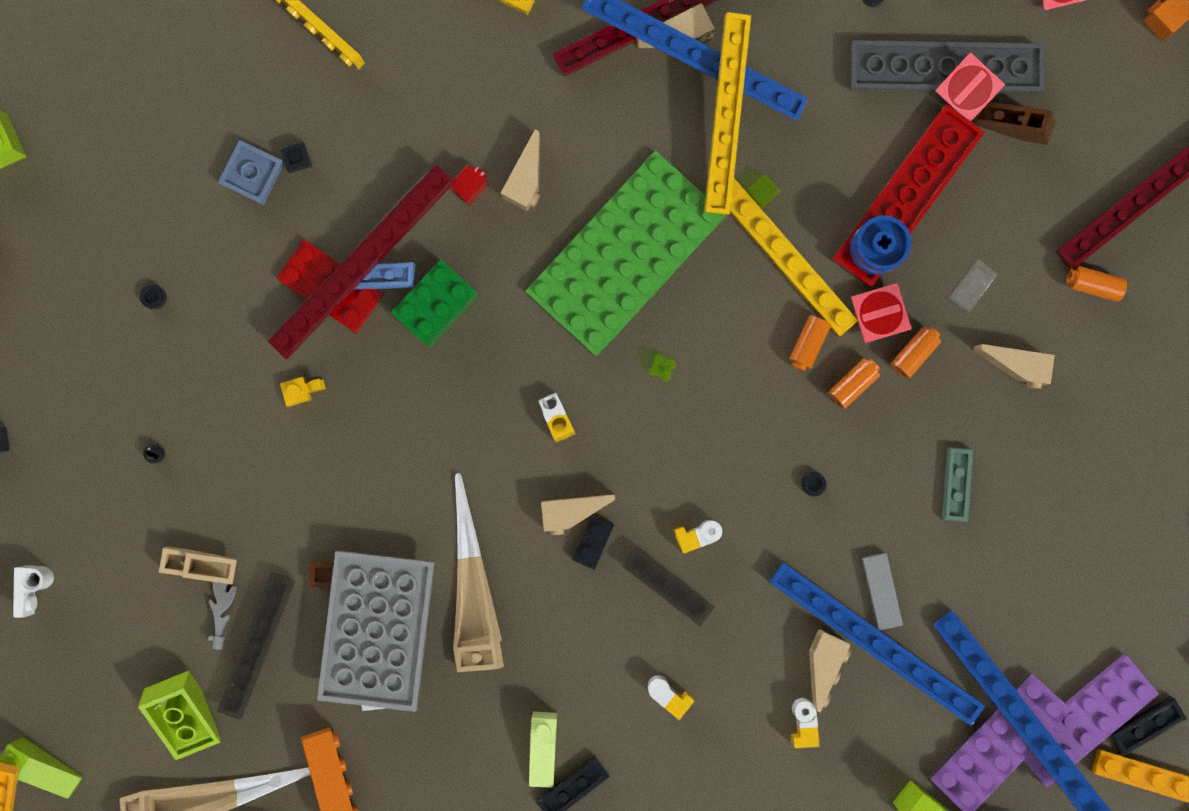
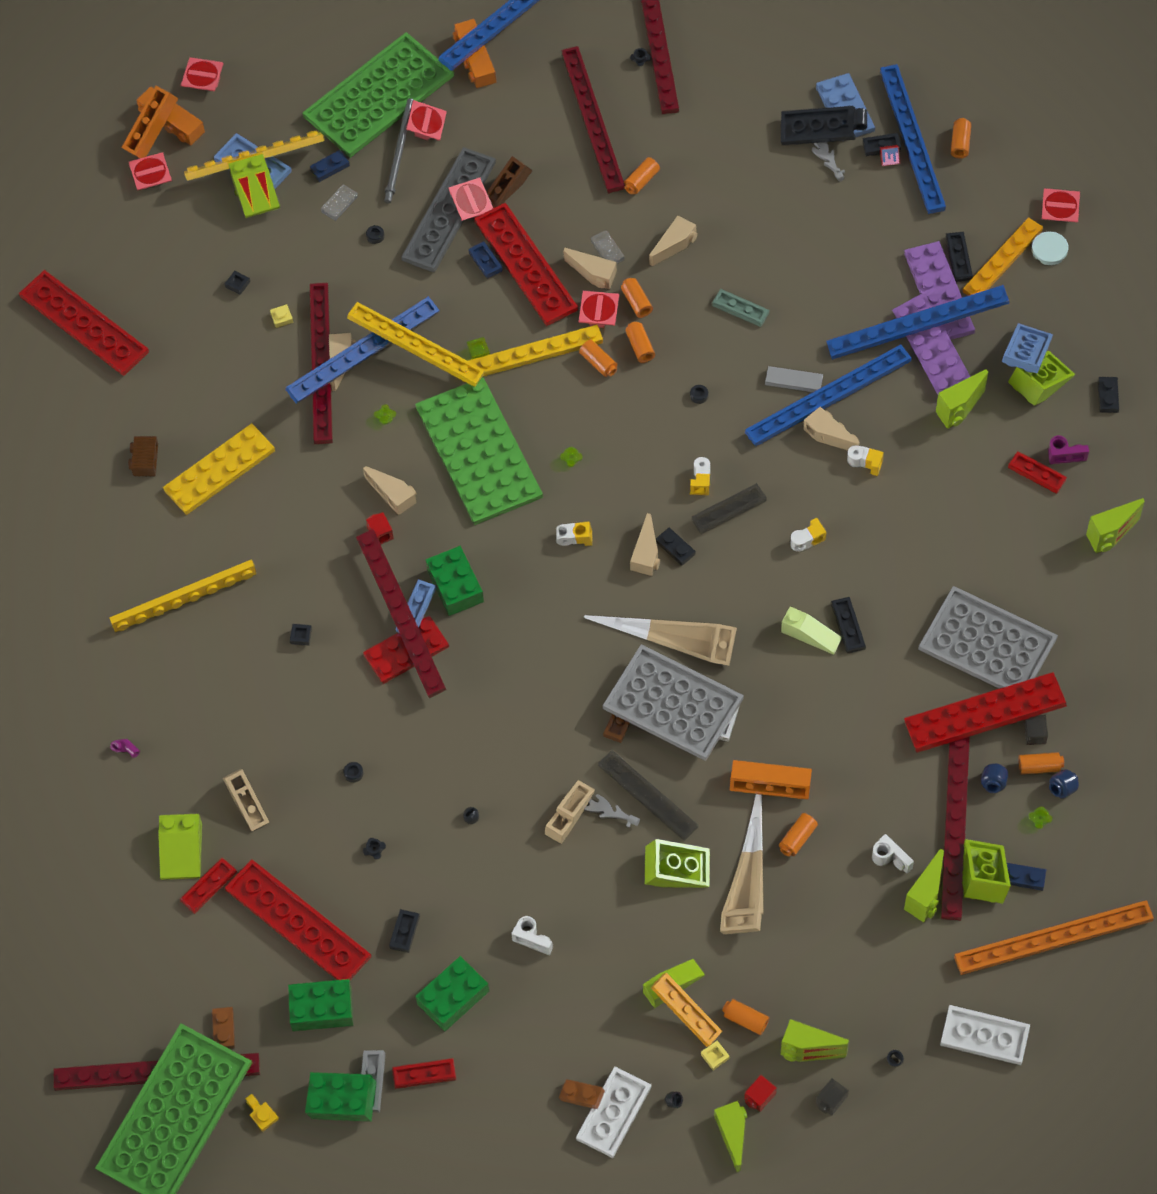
camera: 65 degrees left, 25 degrees down
sand blue plate [218,140,285,206] -> none
yellow plate [280,377,326,407] -> none
blue wheel [850,216,911,275] -> none
none -> magenta arm [110,739,140,758]
none -> tan slope [222,769,269,831]
none -> black plate [363,838,386,860]
none -> clear neon green plate [374,404,396,424]
none -> dark blue plate [468,241,503,279]
none -> tan slope [564,248,617,289]

